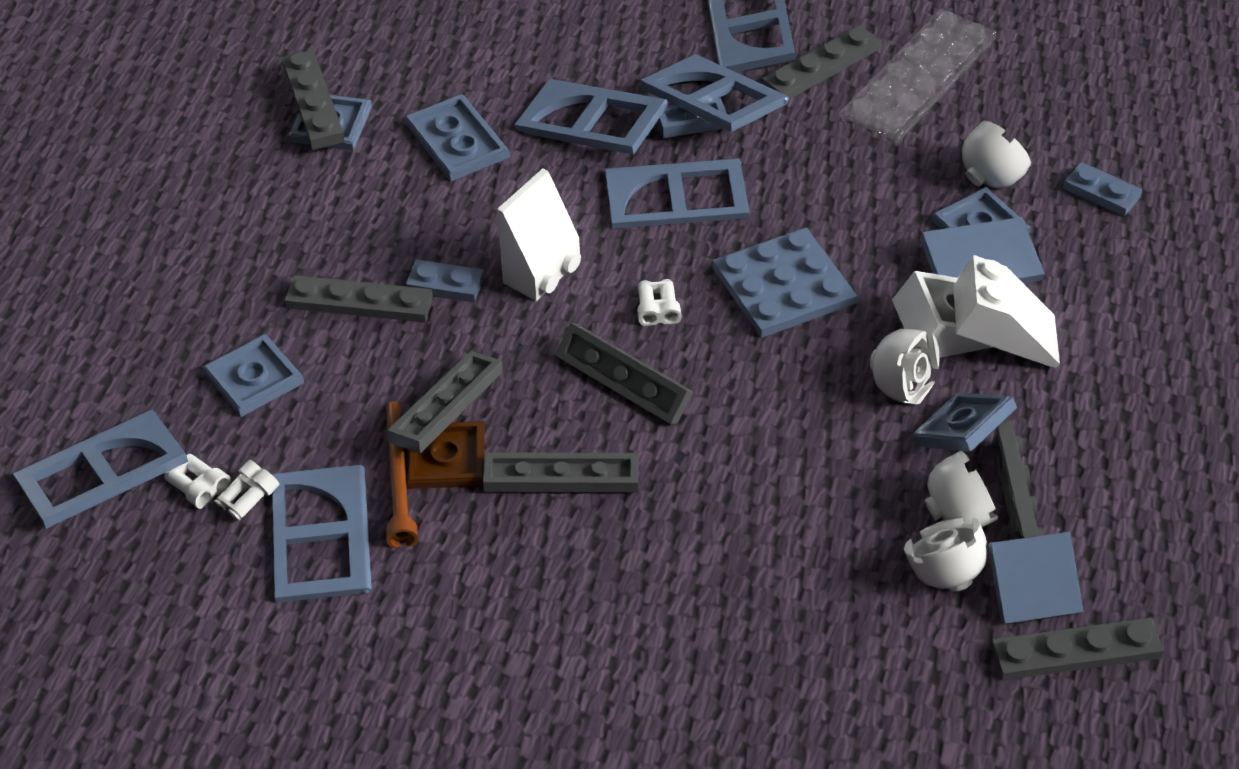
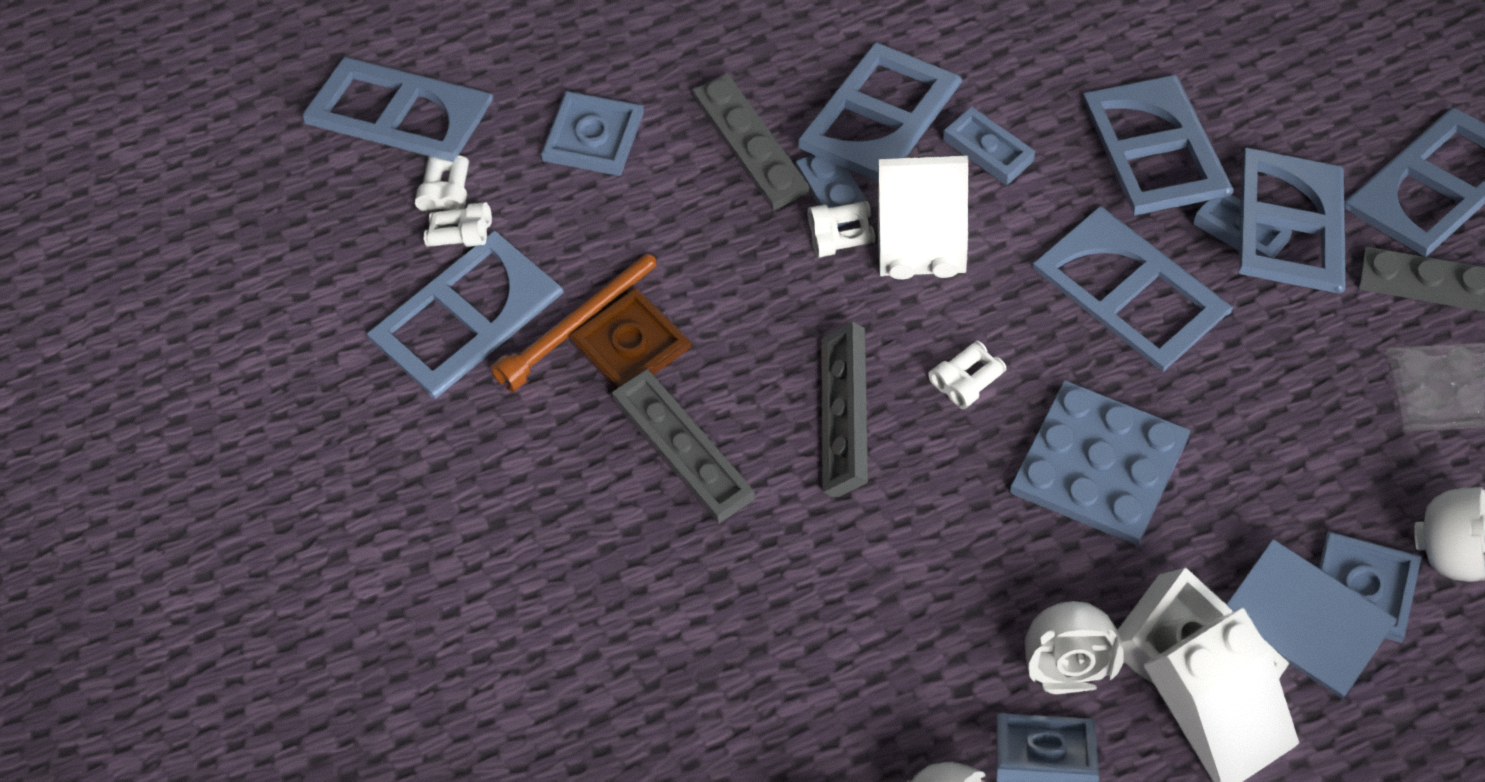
camera: 55 degrees right, 10 degrees up
dark grey plate [387,351,503,453] -> none
sand blue tile [404,94,510,181] -> none
none -> sand blue window [798,42,962,182]
none -> white piece [807,201,875,258]
none -> sand blue plate [943,106,1035,186]

